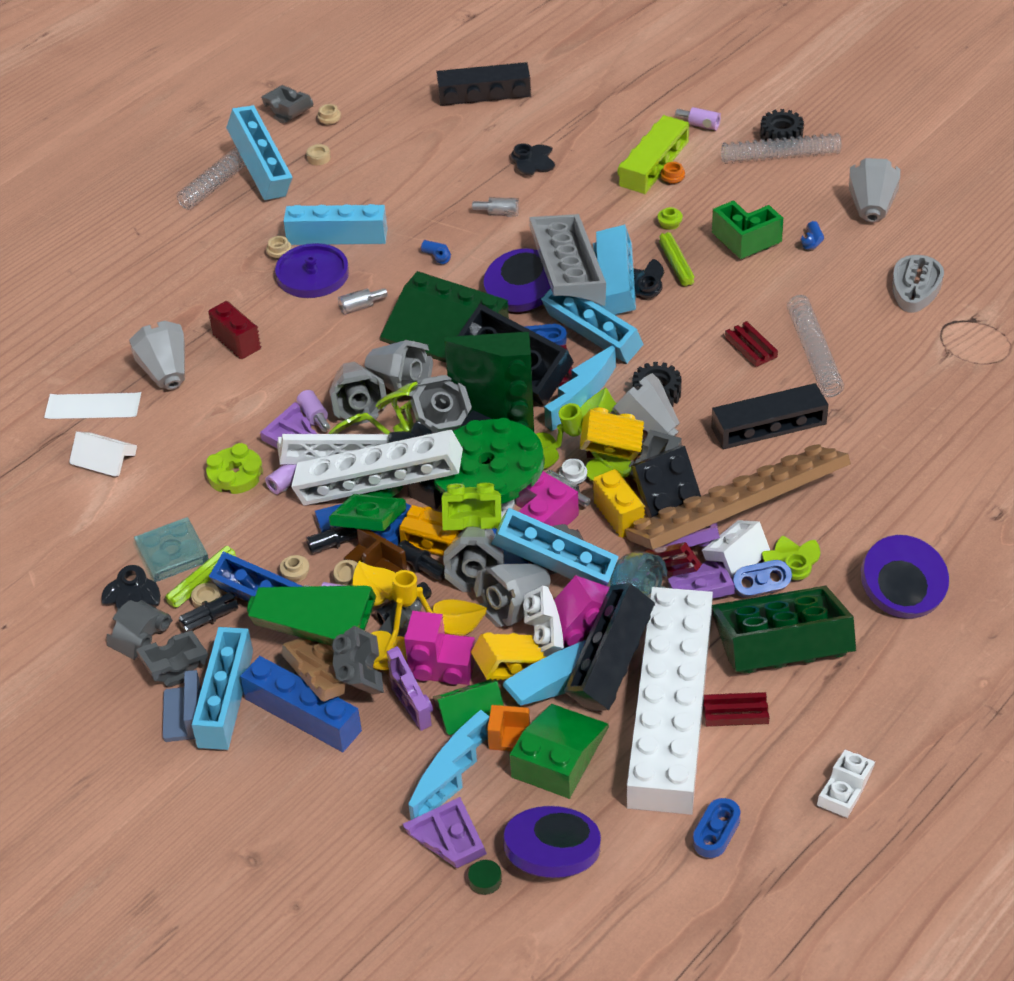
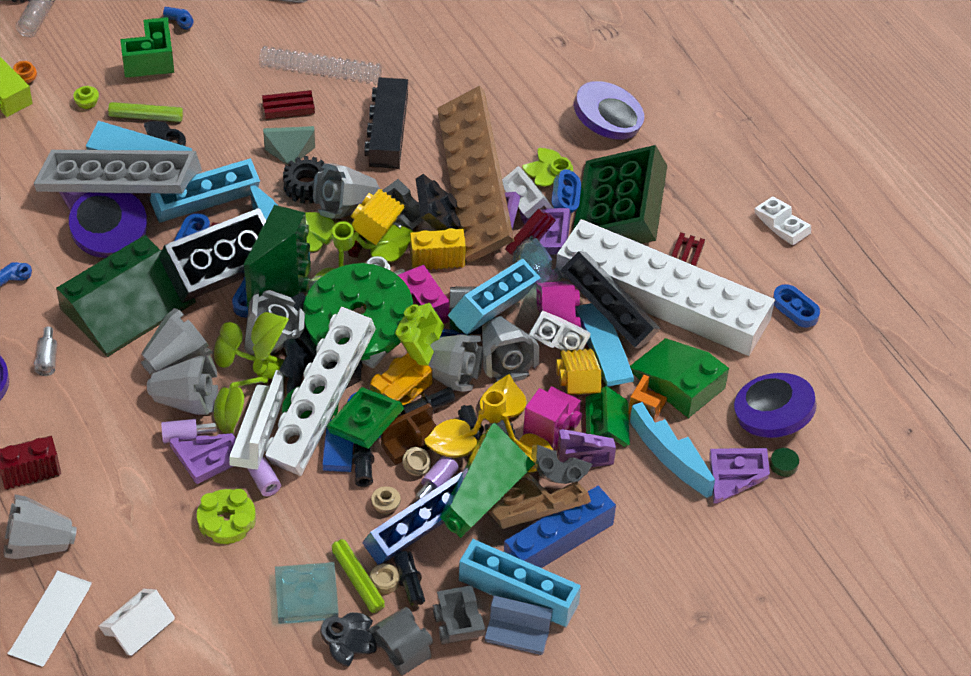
camera: 75 degrees left, 5 degrees up
none -> sand green slope [263,126,315,165]

